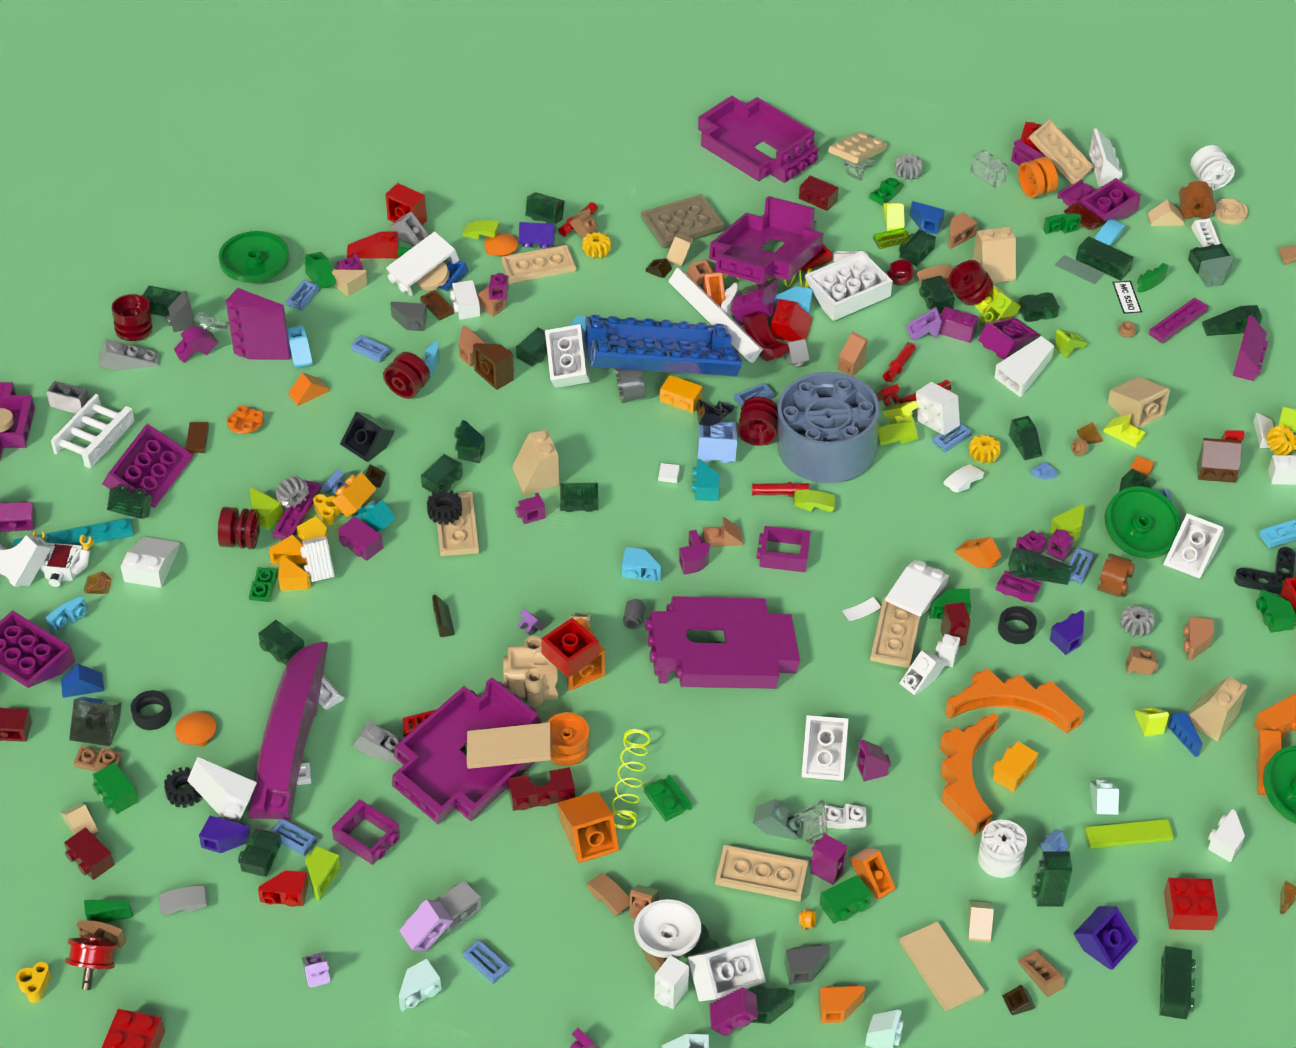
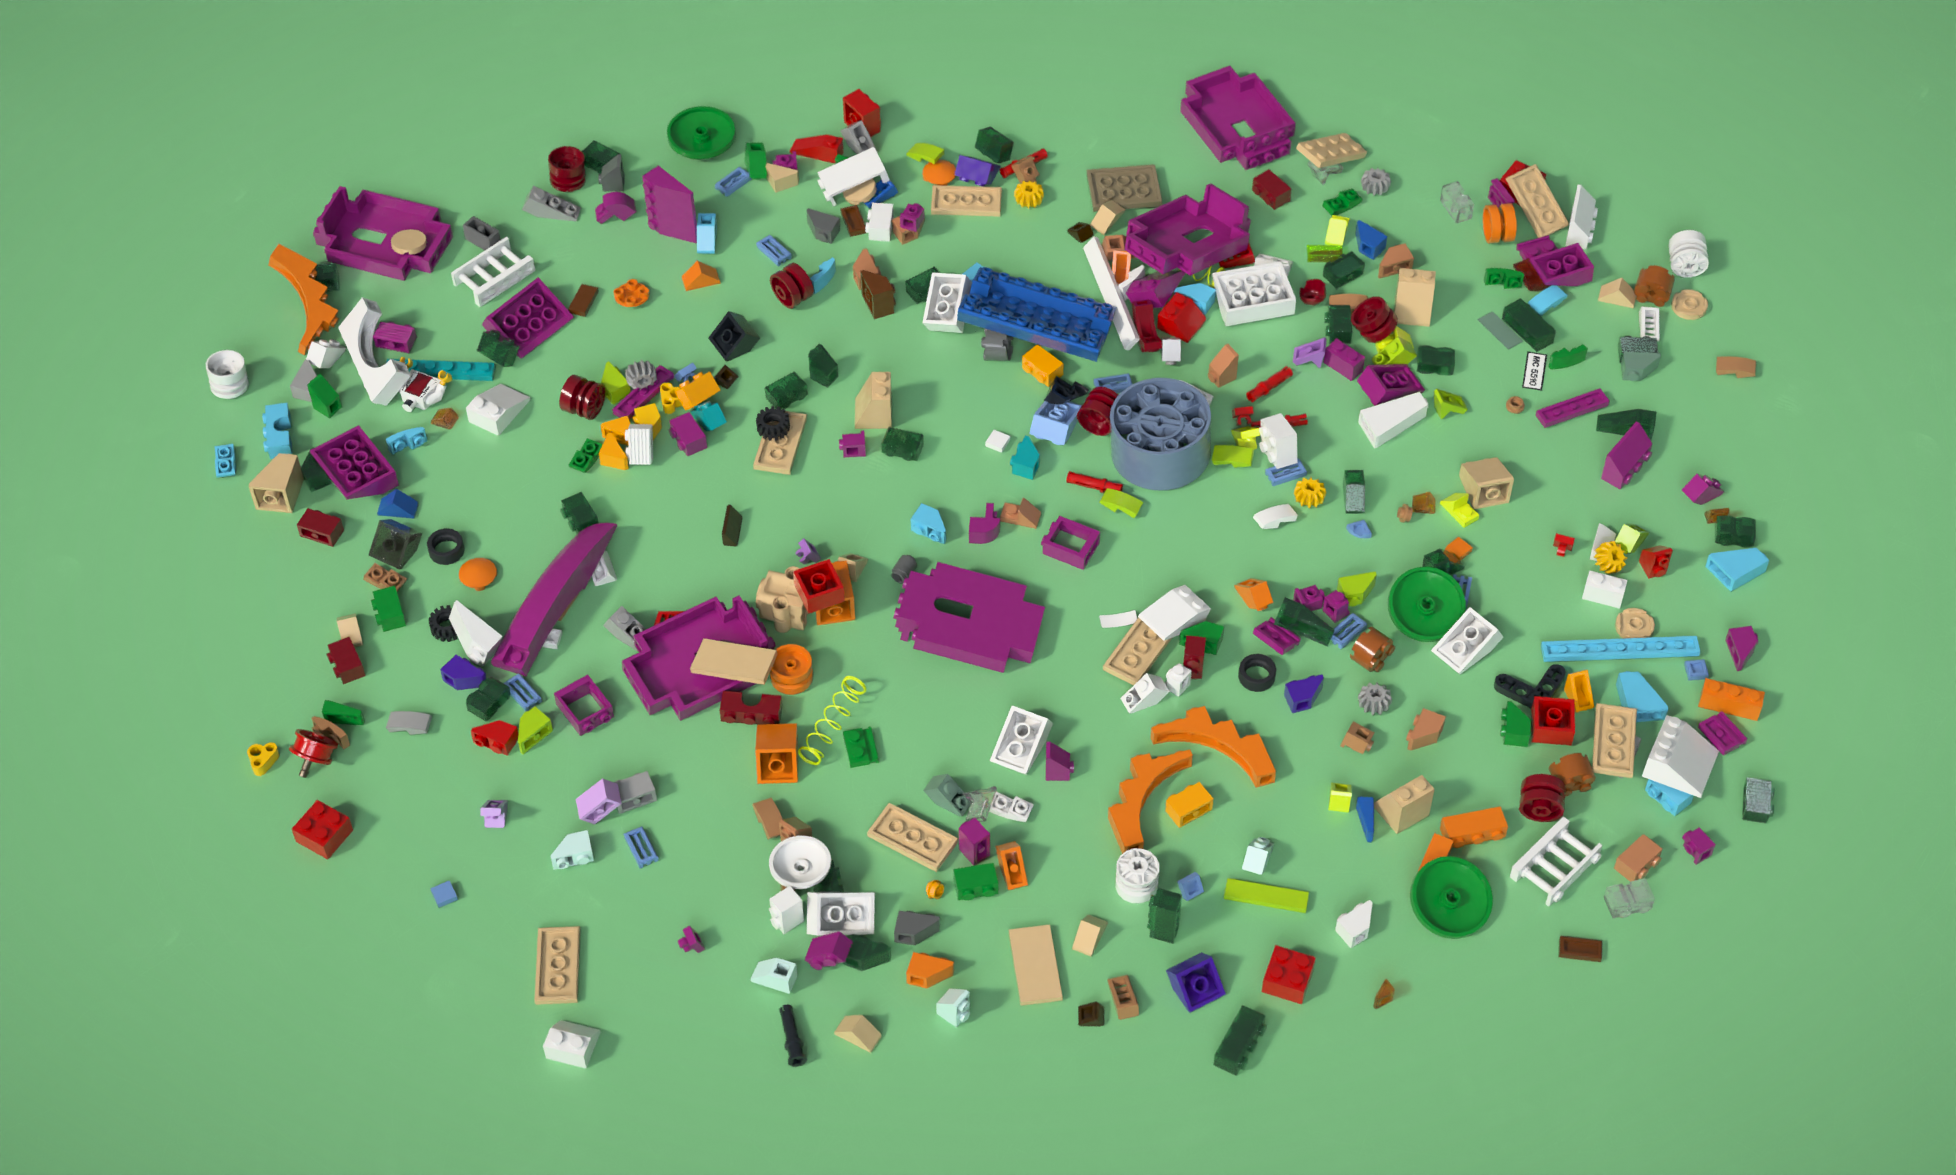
camera: 20 degrees right, 5 degrees up
clear wing [194,311,229,331] -> none
slope [1197,438,1242,483] -> none

